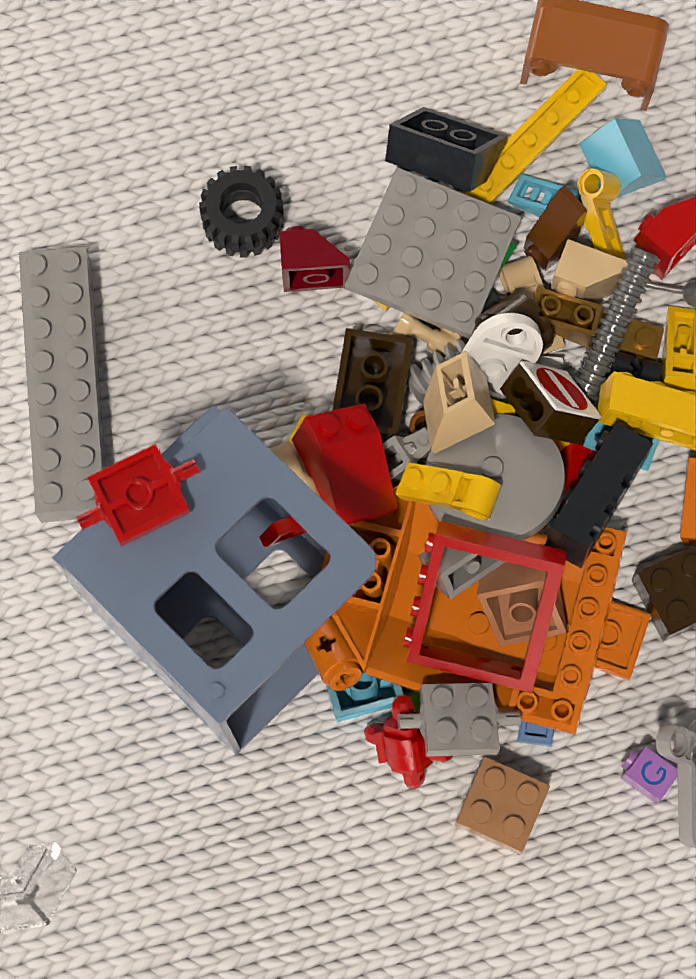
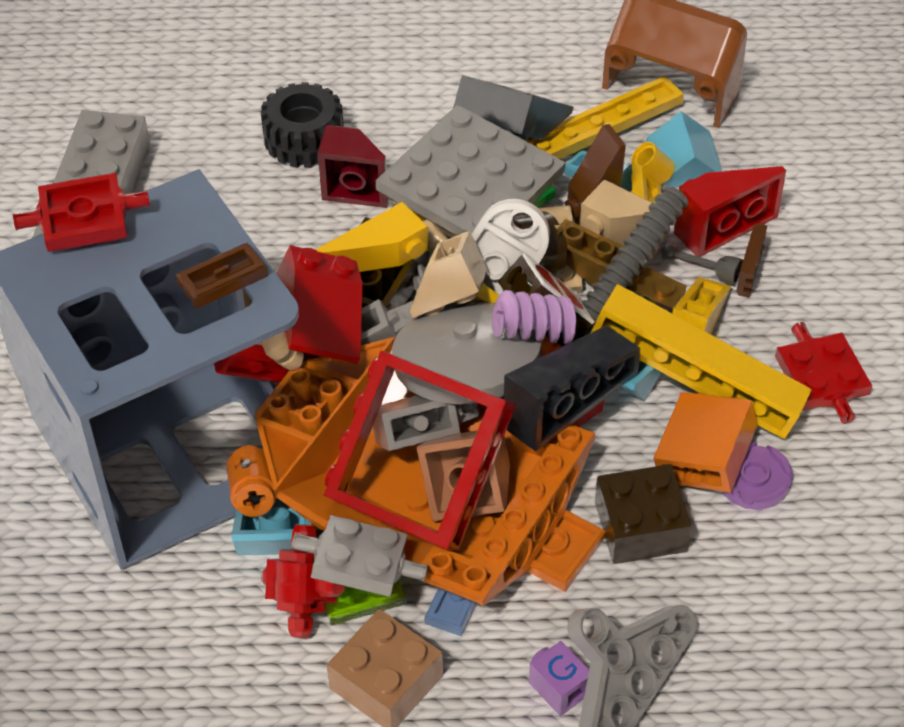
camera: 15 degrees right, 25 degrees down
yellow plate [396,462,502,521] -> none
none -> reddish brown tile [176,242,268,309]
none -> yellow slope [316,202,428,272]
none -> lavender piece [492,290,576,344]

